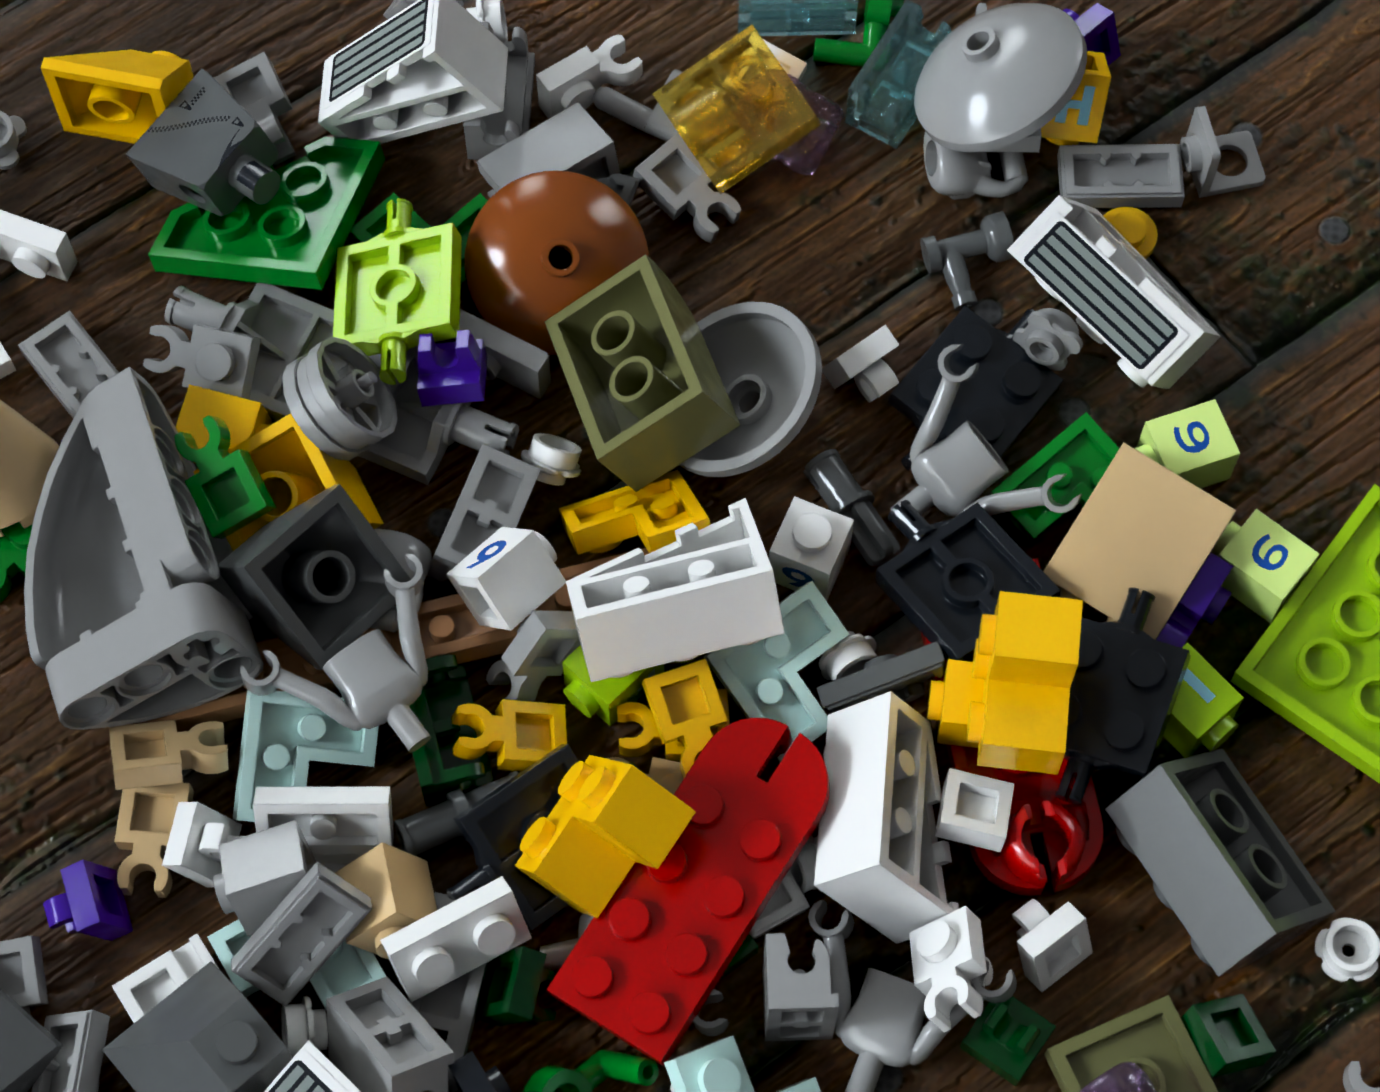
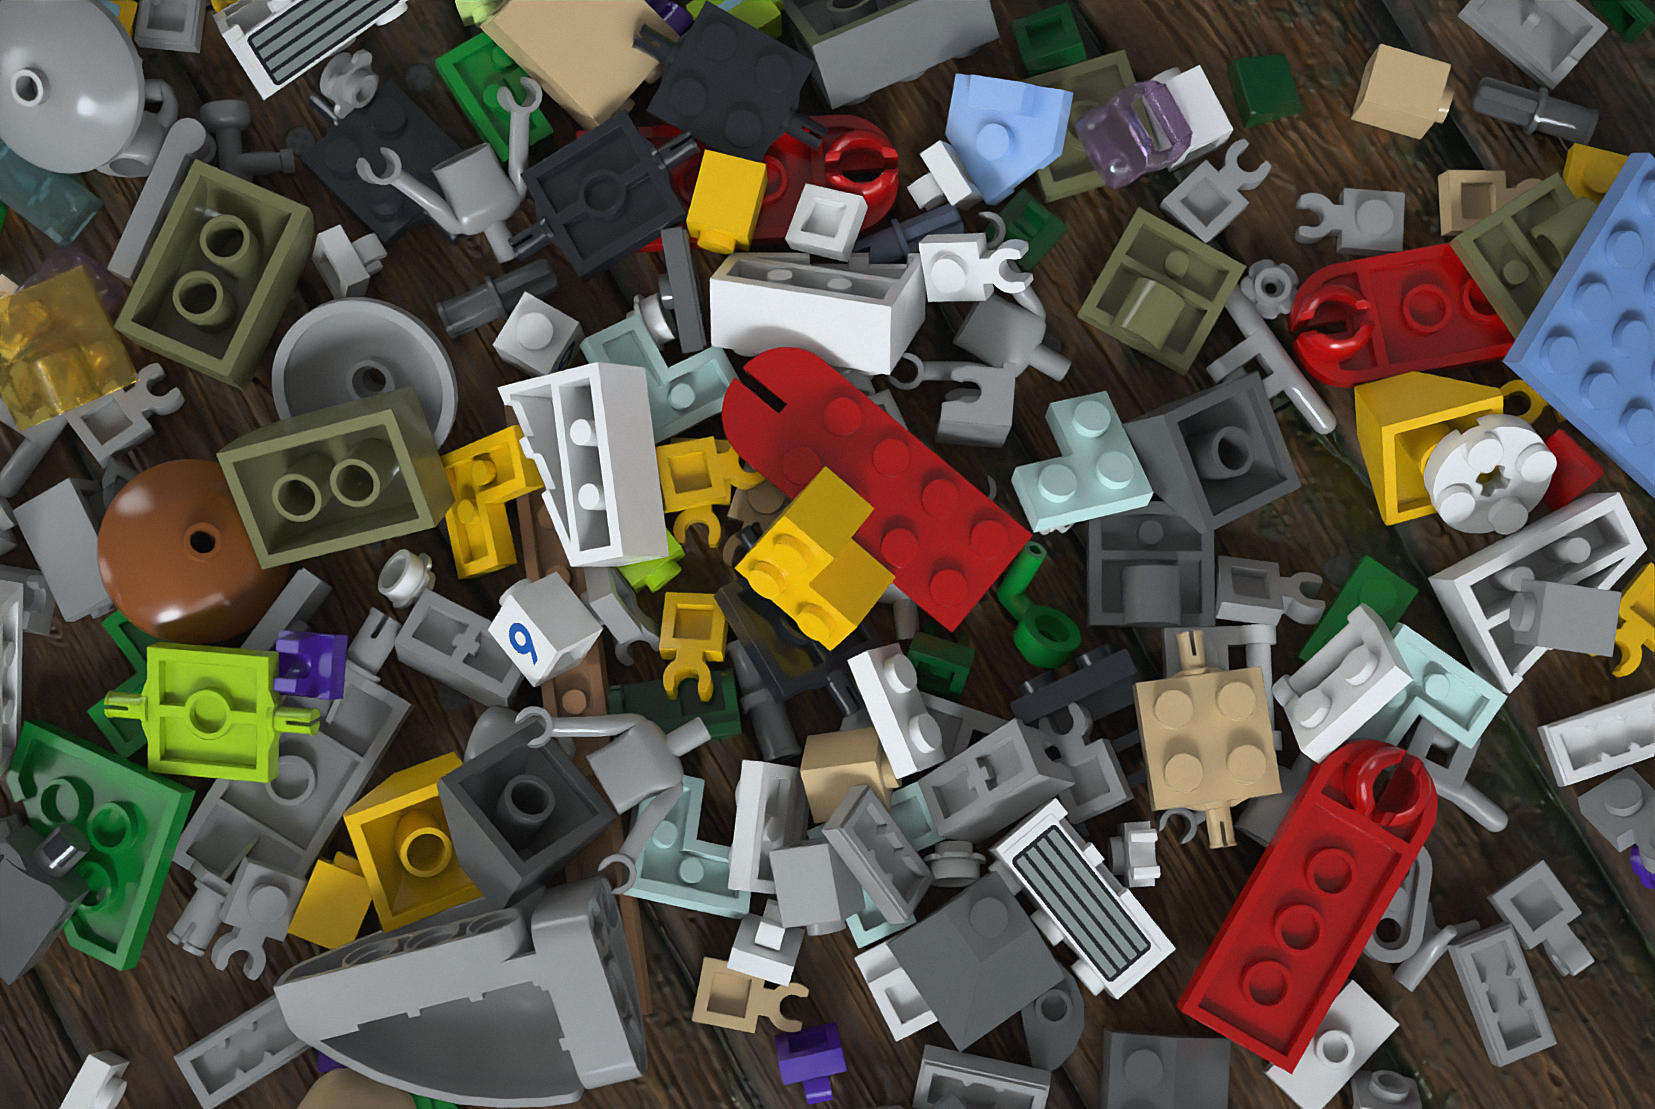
camera: 85 degrees left, 15 degrees up
tan plate [109,720,229,790] -> none
green plate [174,415,277,539] -> none
light grey wheel [282,337,398,461] -> none
yellow brick [967,591,1083,775] -> none
none -> light grey plate [107,118,219,287]
none -> olive brick [114,159,314,392]
none -> sand blue axle [848,204,965,264]
none -> light blue plate [945,73,1074,206]

